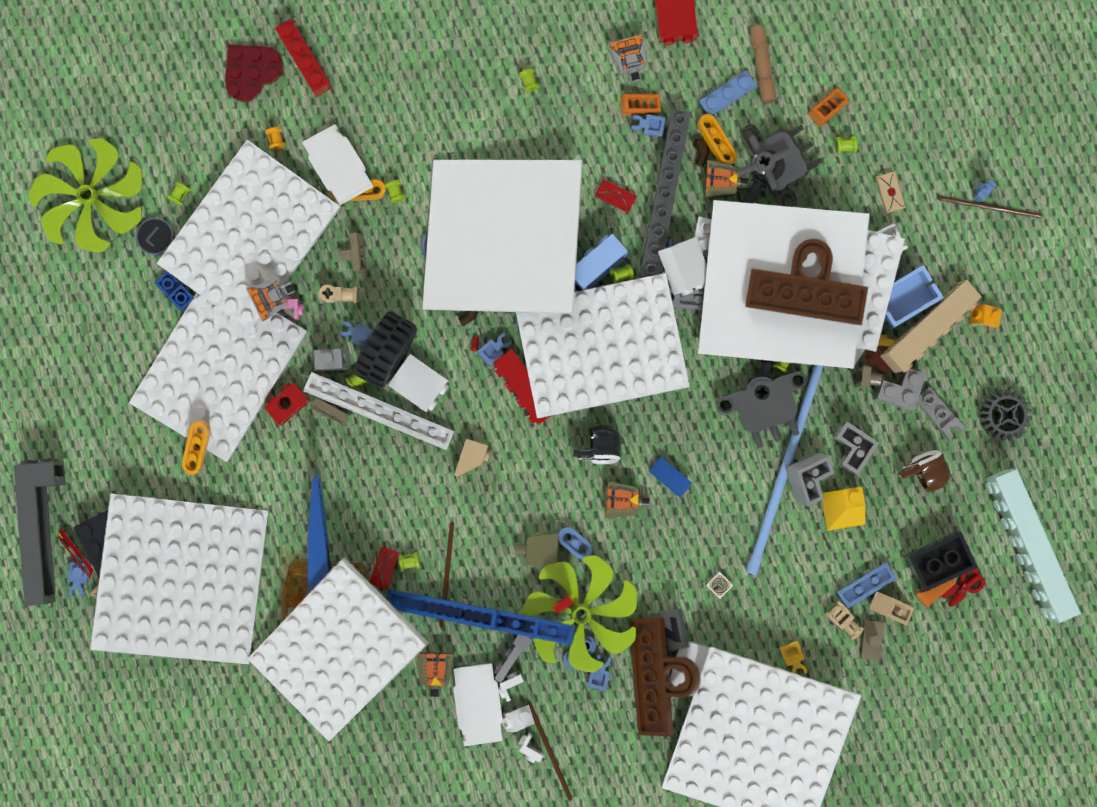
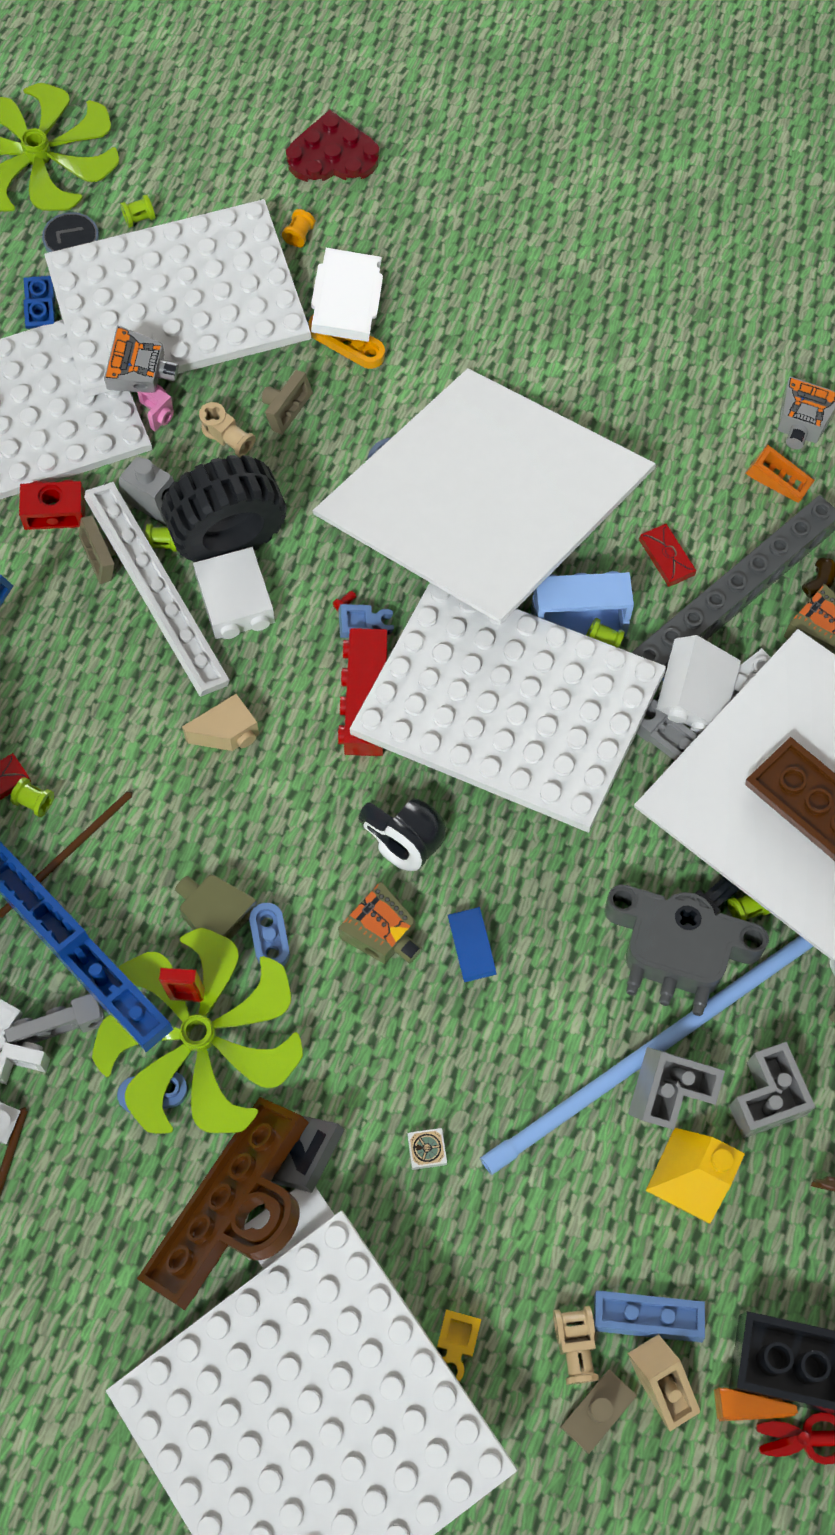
camera: 35 degrees right, 20 degrees down
red brick [275,18,332,98] -> none
lime bush [384,180,406,204] -> none
dark brown arm [458,311,479,326] -> none
lime bush [518,68,541,93] -> none
medium blue plate [587,655,611,691] -> none
medium blue plate [631,115,666,138] -> none

